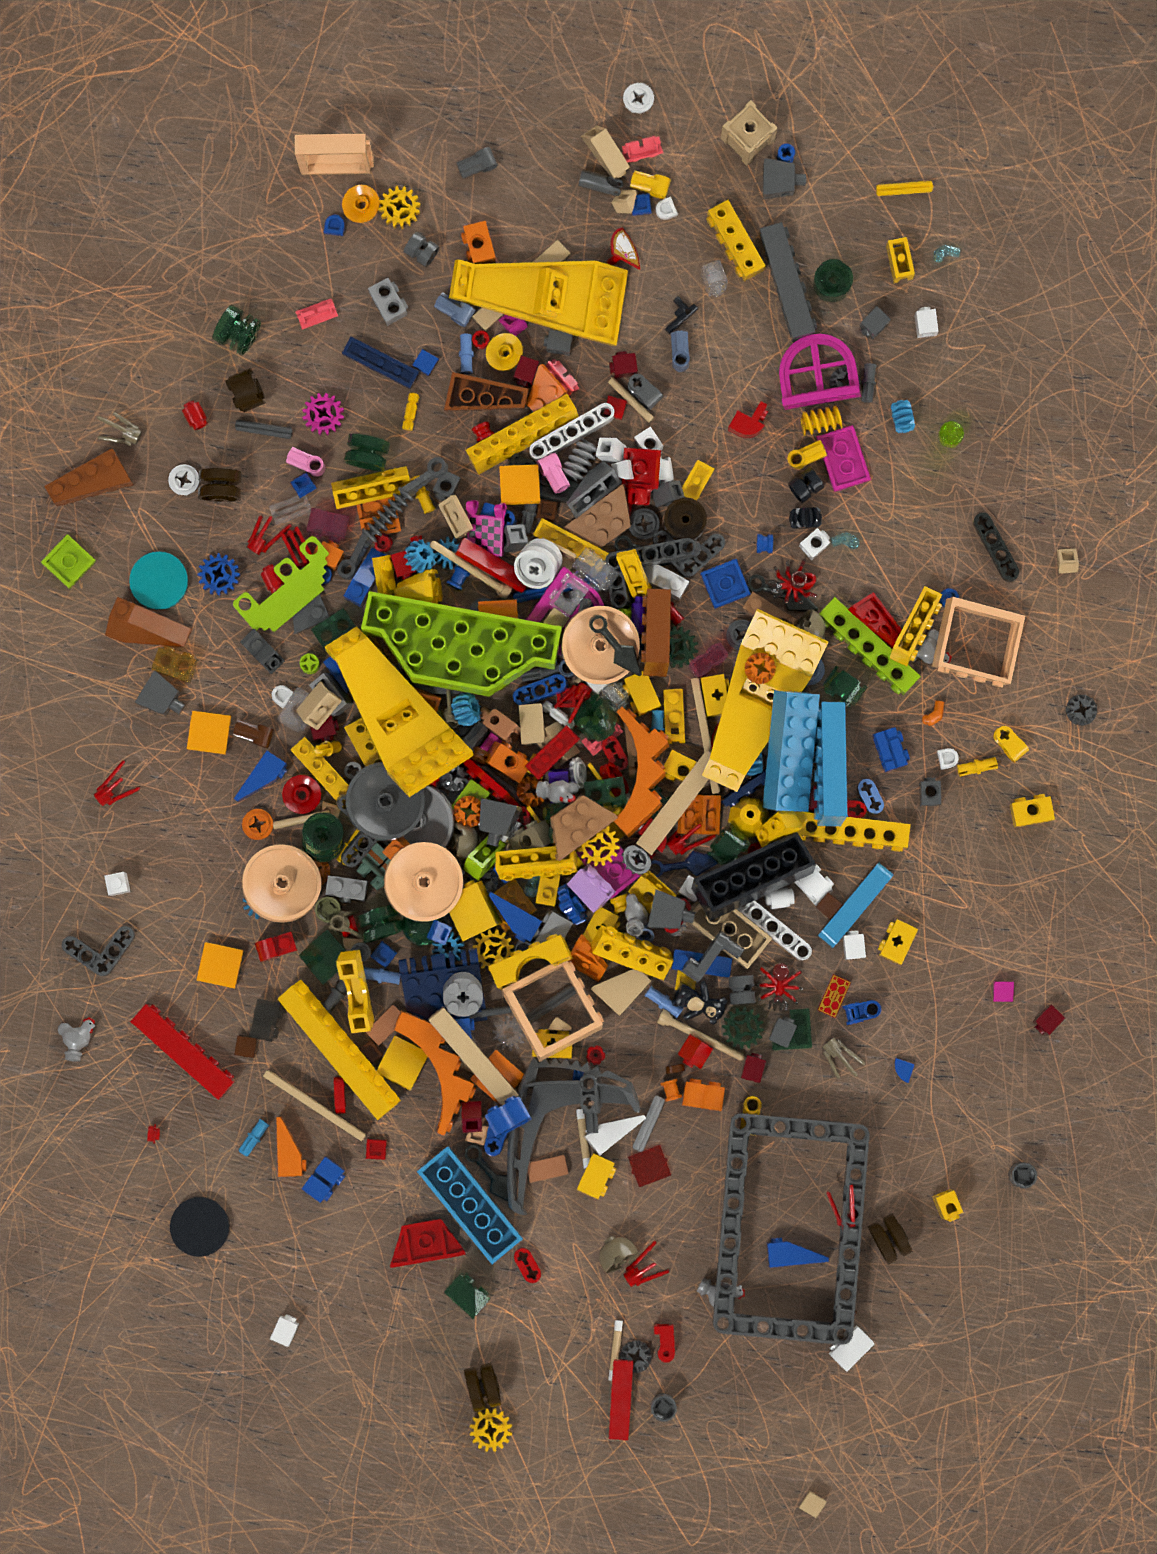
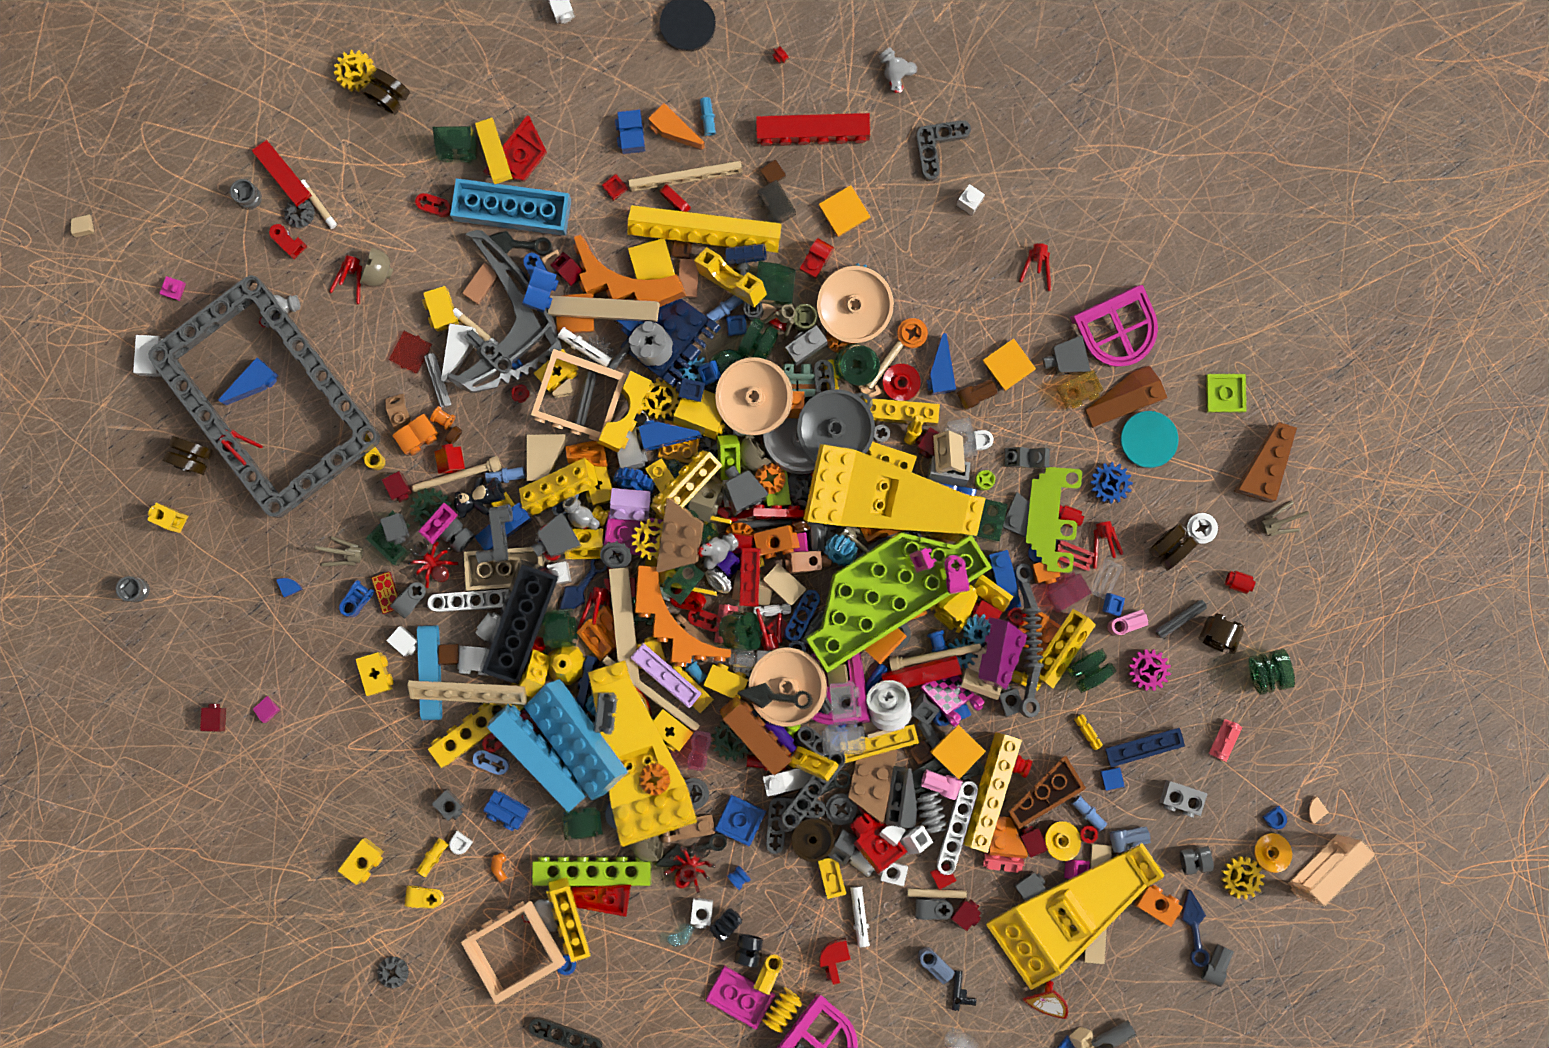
camera: 135 degrees right, 0 degrees up
none -> dark pink tile [160,276,186,301]
none -> medium nougat bracket [385,394,412,430]
none -> dark grey piece [390,582,426,619]
none -> tan tile [407,681,527,705]
none -> dark pink slope [418,503,458,544]
none -> yellow tile [475,117,513,185]
none -> white pin [558,327,612,367]
none -> dark grey hinge [594,692,618,734]
none -> lavender tile [630,643,702,708]
none -> dark blue bracket [675,377,705,402]
none -> dark blue axle [726,244,767,264]
none -> red tile [731,532,753,554]
none -> white pin [850,886,870,947]
none -> dark pink tile [909,548,936,572]
none -> dark pink piece [944,555,969,594]
none -> magenta wedge [978,617,1028,689]
none -> dark pink window [1070,284,1158,366]
none -> dark blue piece [1180,889,1209,967]
none -> light nougat tile [1308,796,1329,824]

